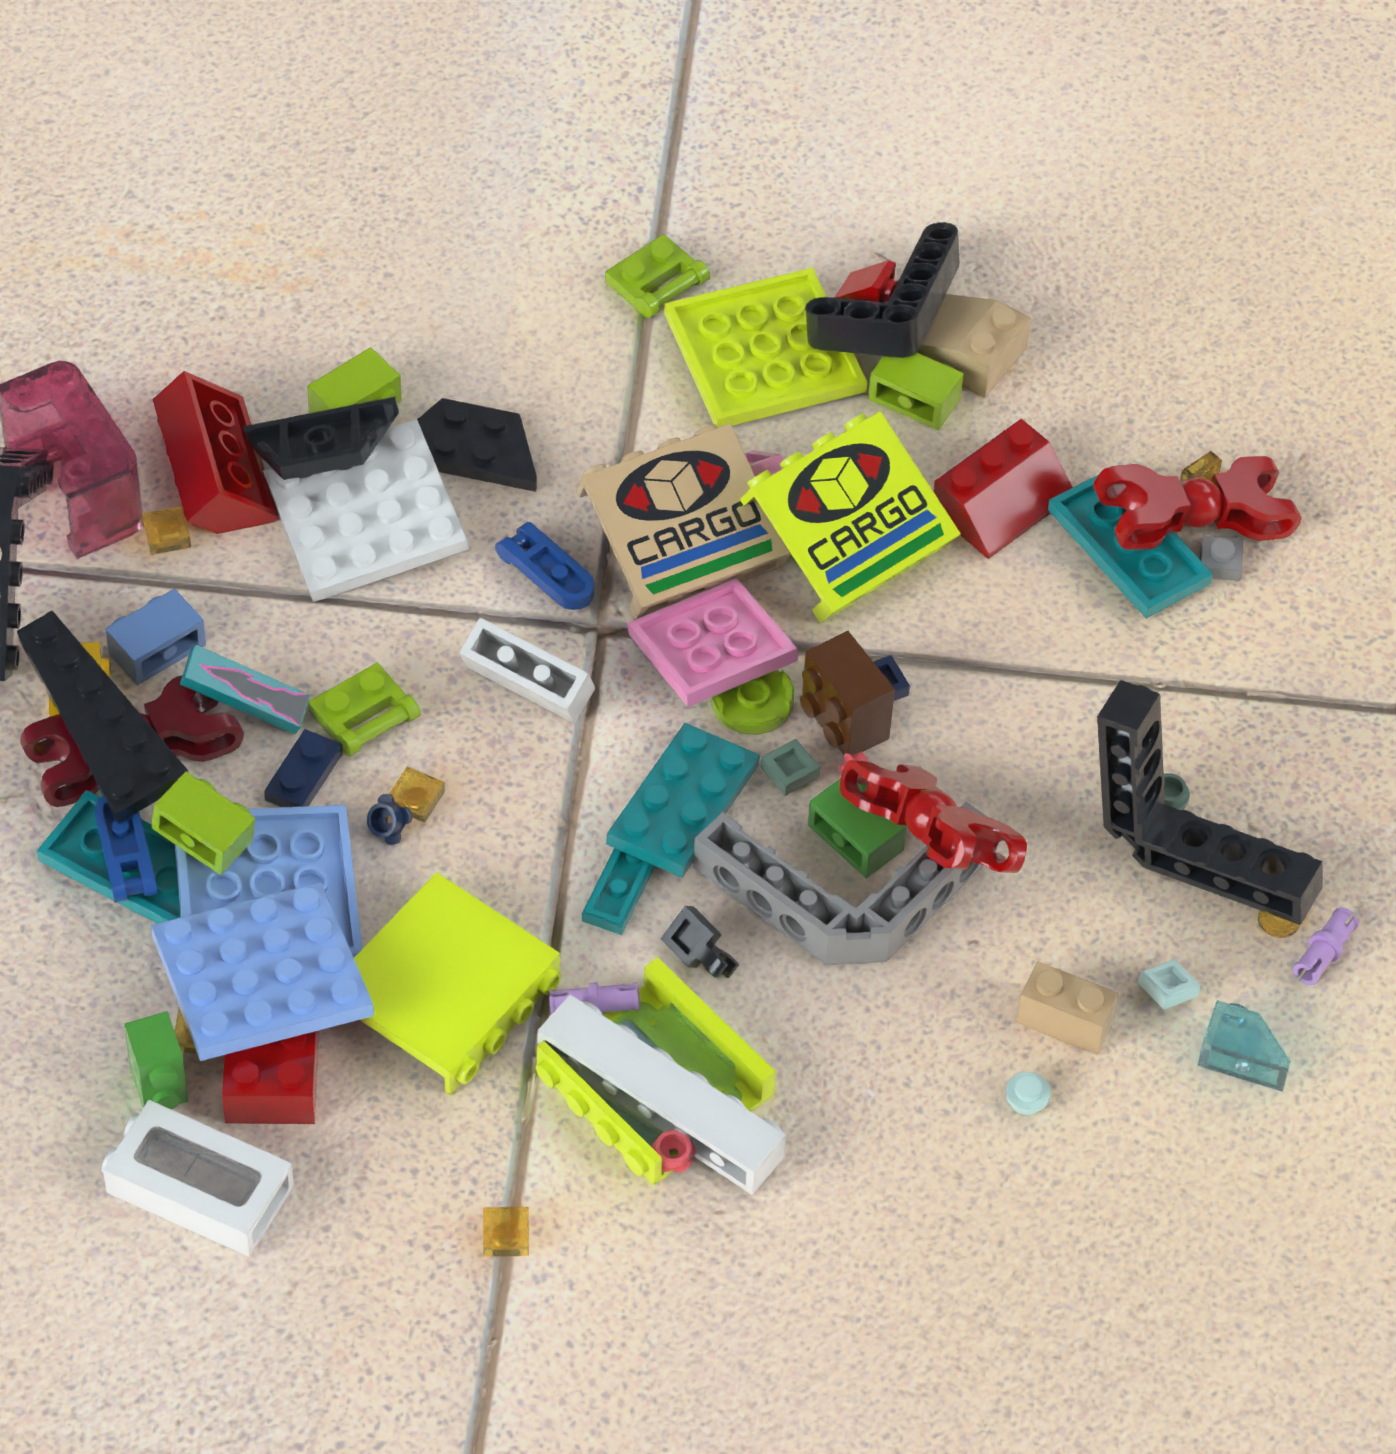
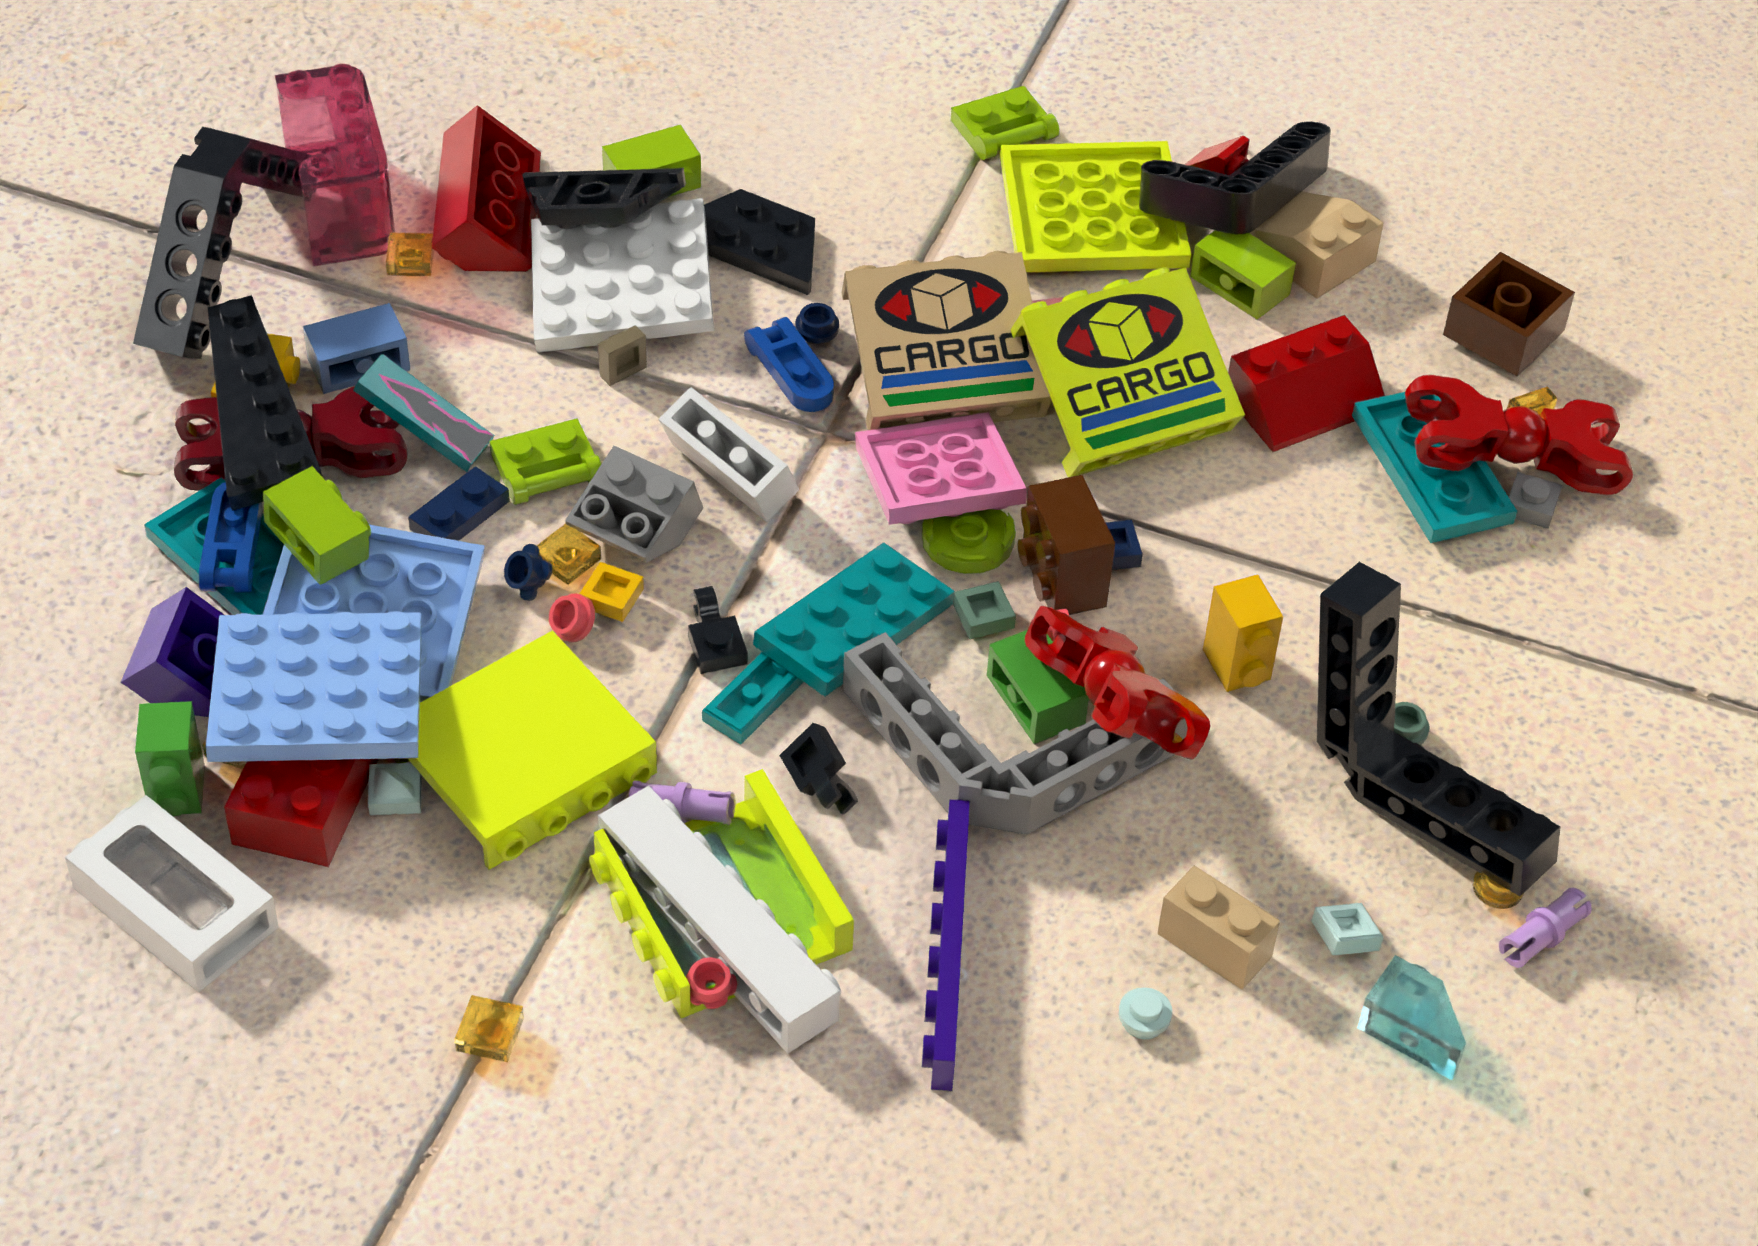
camera: 15 degrees right, 5 degrees down
none -> dark purple slope [120,587,224,717]
none -> light aqua tile [368,763,422,815]
none -> coral plate [549,593,595,642]
none -> light grey slope [565,446,703,562]
none -> yellow plate [579,562,644,622]
none -> dark tan plate [598,325,647,386]
none -> black plate [688,586,748,674]
none -> dark blue plate [795,303,839,344]
none -> dark purple plate [921,799,970,1091]
none -> yellow brick [1203,574,1284,692]
none -> reddish brown brick [1443,252,1575,376]

